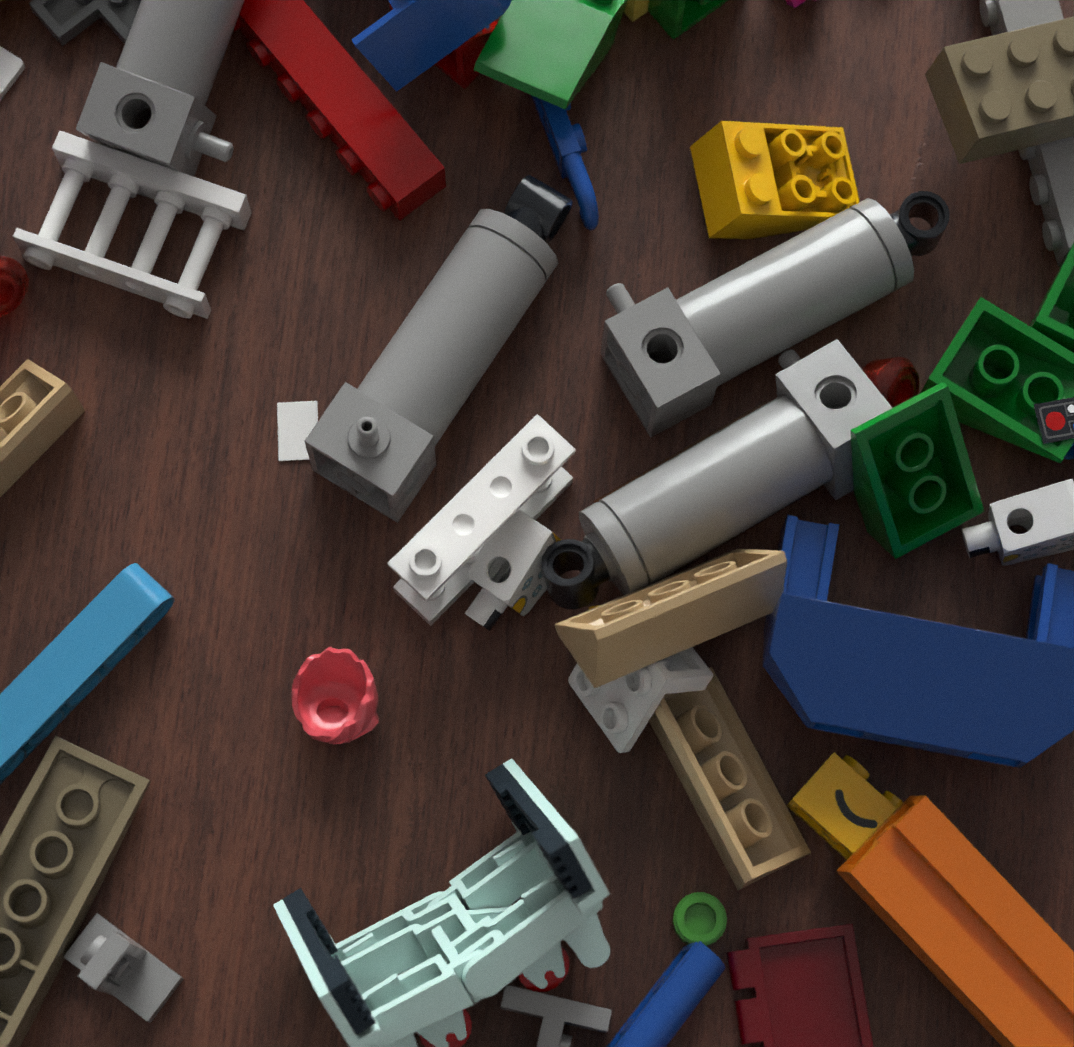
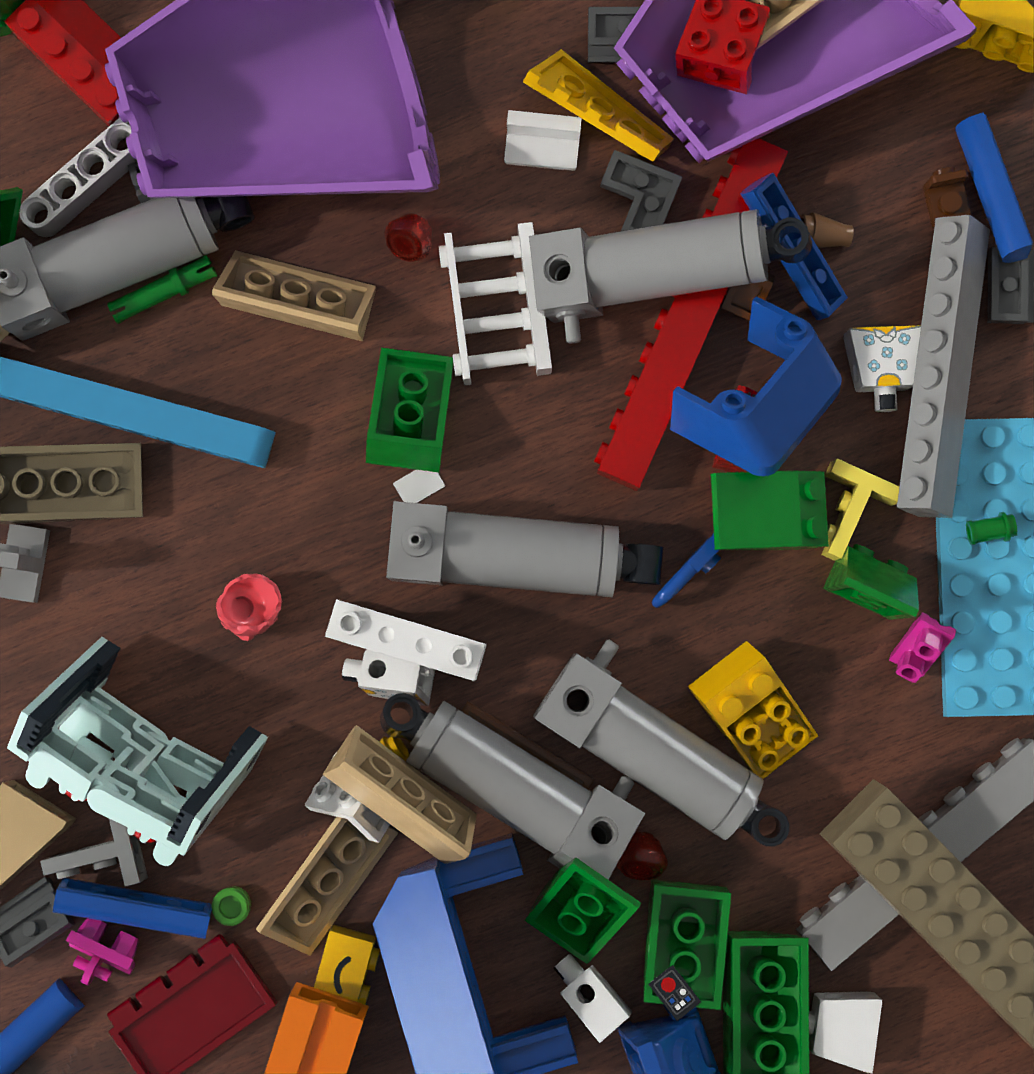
camera: 65 degrees right, 10 degrees up
none -> green slope [366,348,453,473]

